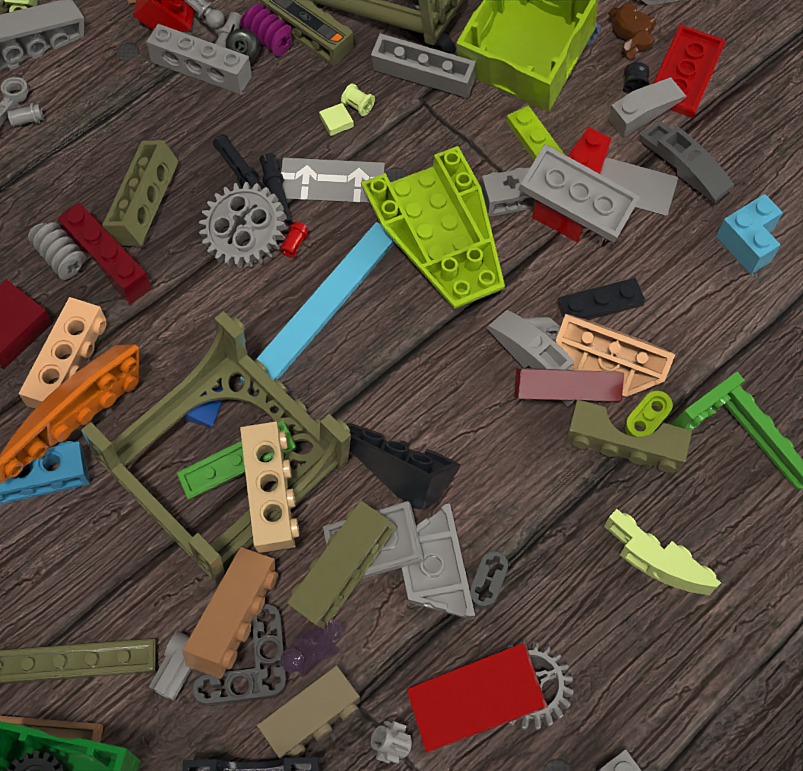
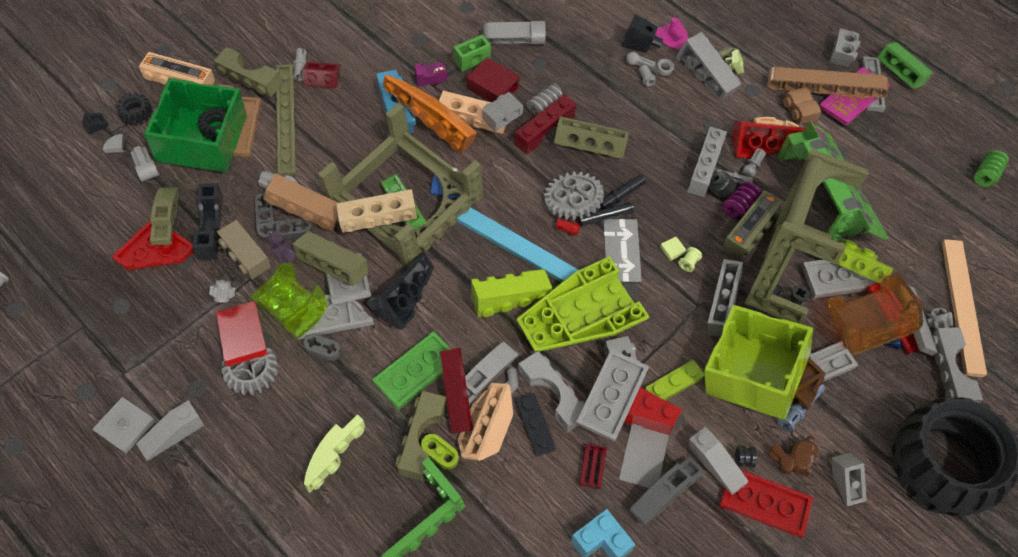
camera: 85 degrees right, 5 degrees down
none -> clear neon green piece [249,263,327,339]
none -> bright green tile [372,331,451,410]
none -> lime wedge [471,269,552,318]
none -> light grey brick [482,92,523,132]
none -> light grey arch [518,351,585,433]
none -> dark red tile [579,444,607,490]

